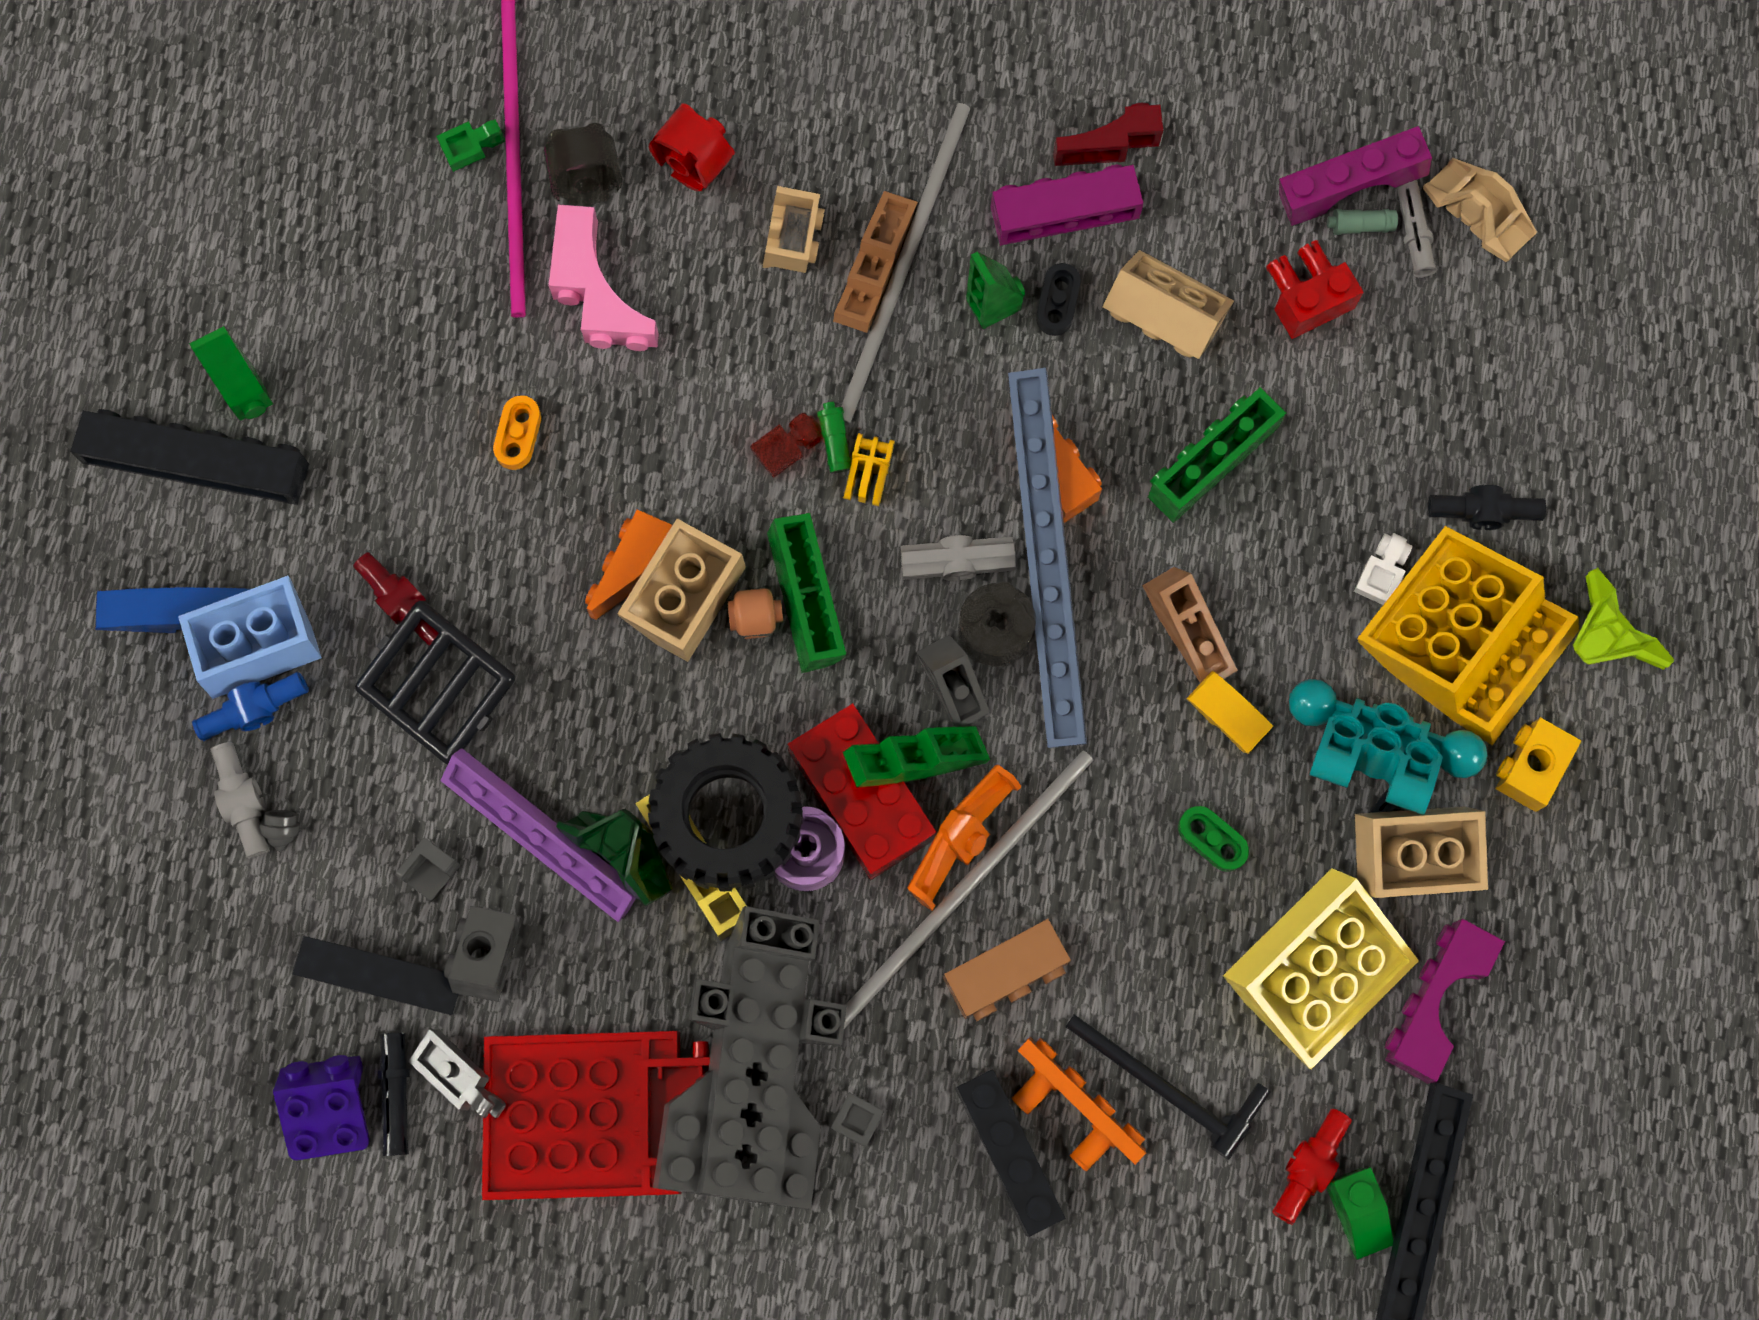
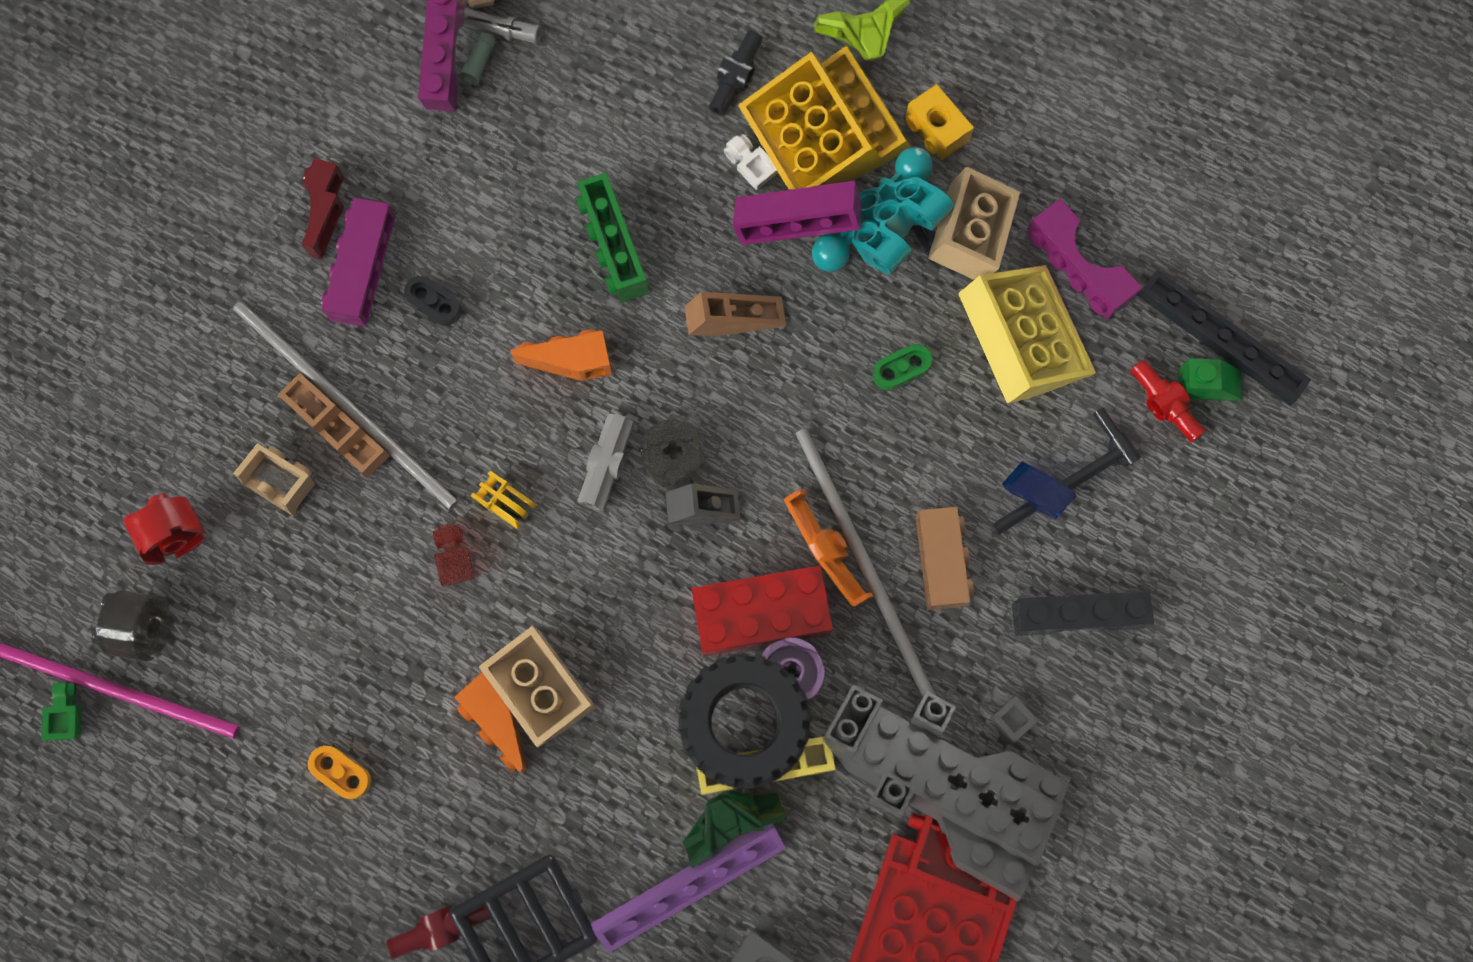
camera: 65 degrees left, 0 degrees up
bright pink arch [549,205,659,351] -> none
nougat head [728,588,783,639] -> none
green brick [767,513,846,673] -> none
green piece [817,402,852,473] -> none
green slope [843,726,990,787] -> none
green slope [966,251,1025,329] -> none
sand blue plate [1008,368,1087,748] -> none
orange plate [1011,1037,1146,1172] -> none
tan slope [1103,250,1234,359] -> none
yellow slope [1186,671,1273,754] -> none
red brick [1266,240,1364,339] -> none
none -> magenta brick [733,181,862,245]
none -> clear blue slope [1002,461,1076,519]

